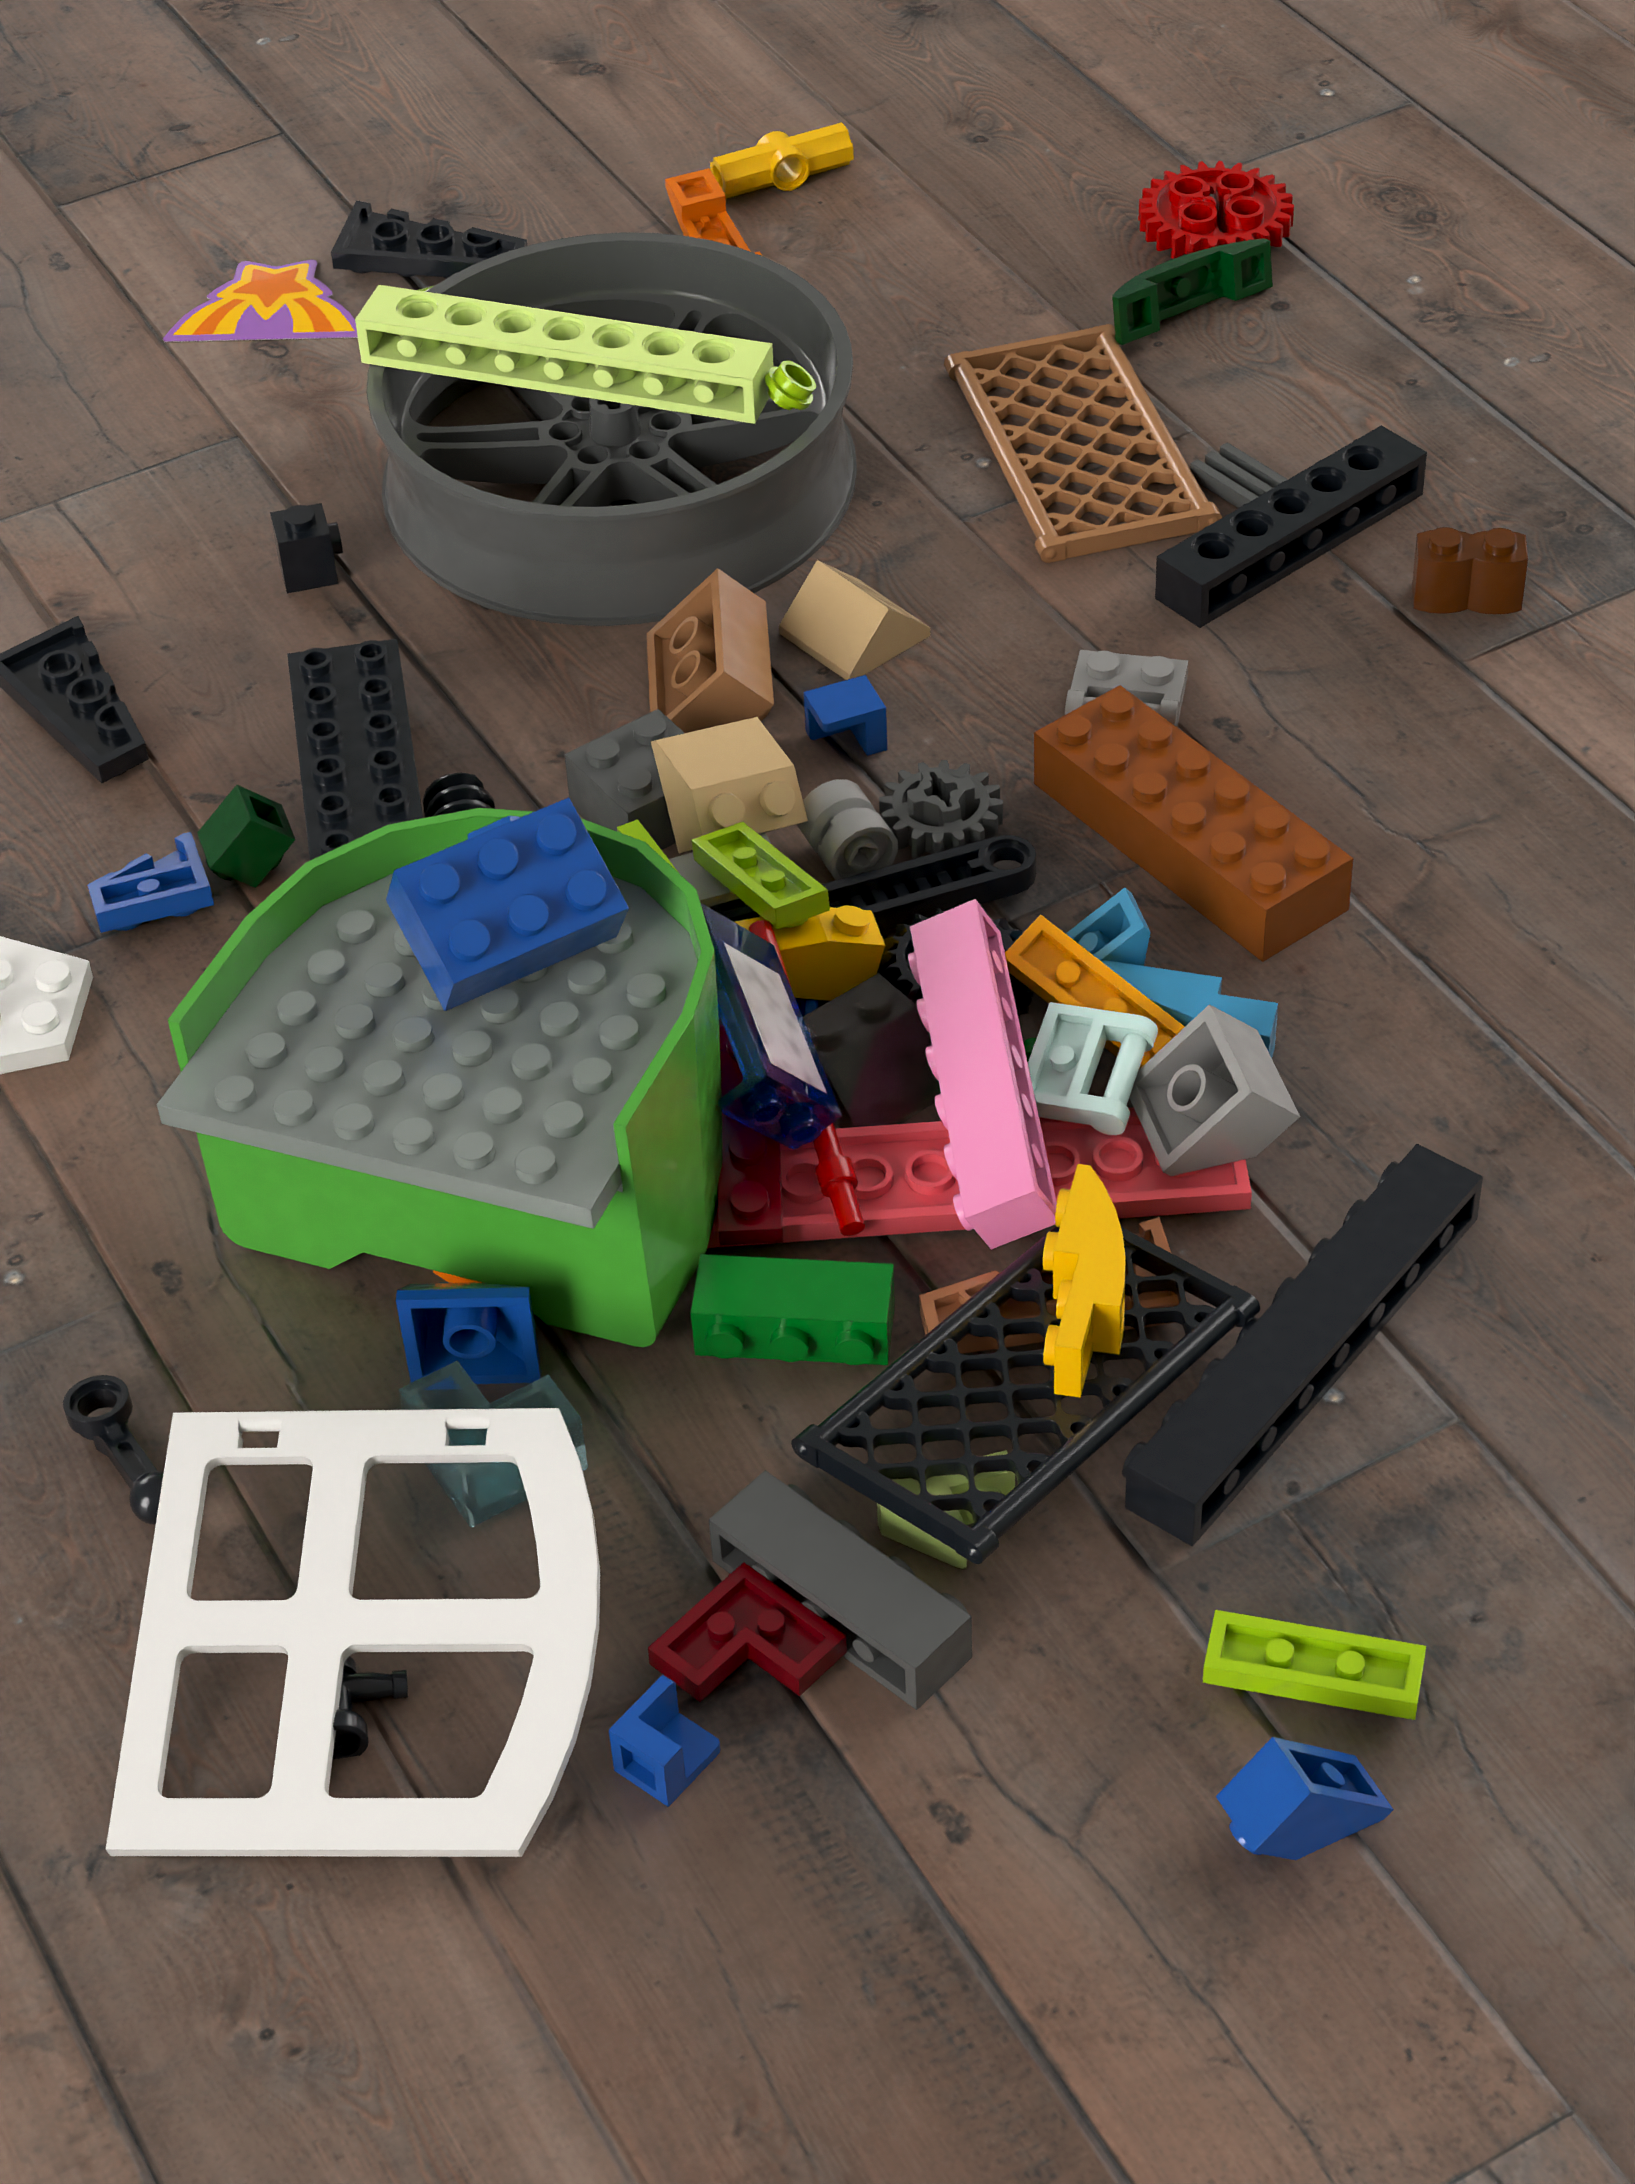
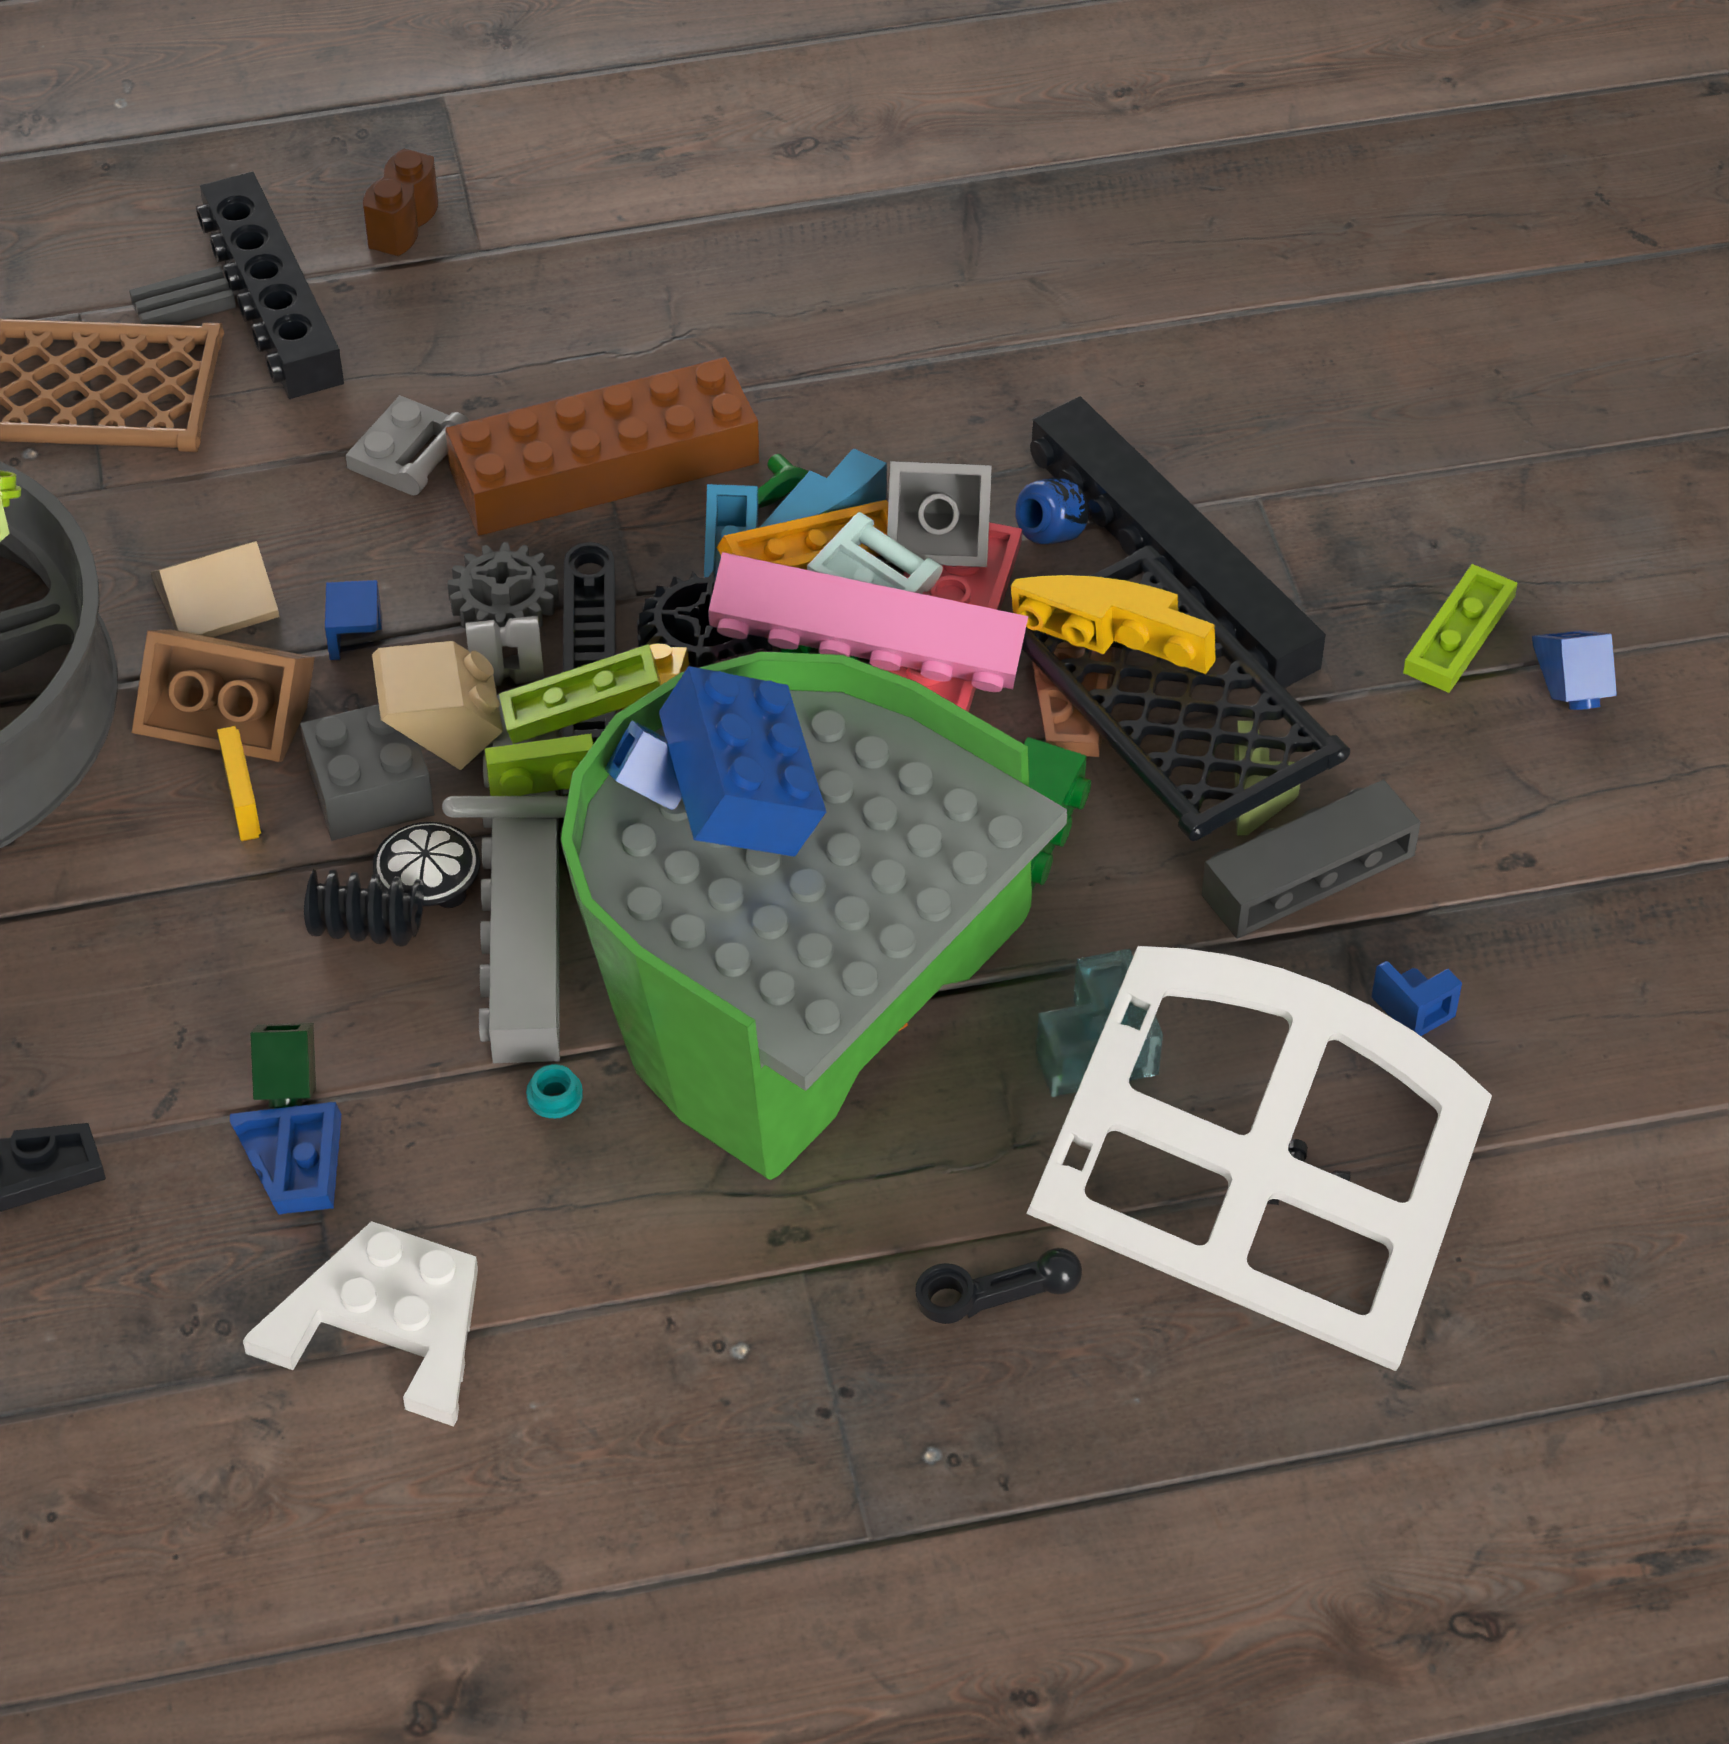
camera: 75 degrees left, 5 degrees up
black piece [287,639,423,860] -> none
blue slope [396,1282,542,1386] -> none
dark red plate [648,1562,847,1702] -> none
none -> yellow tile [217,726,261,841]
none -> green bar [758,454,808,509]
none -> blue head [1015,478,1089,545]

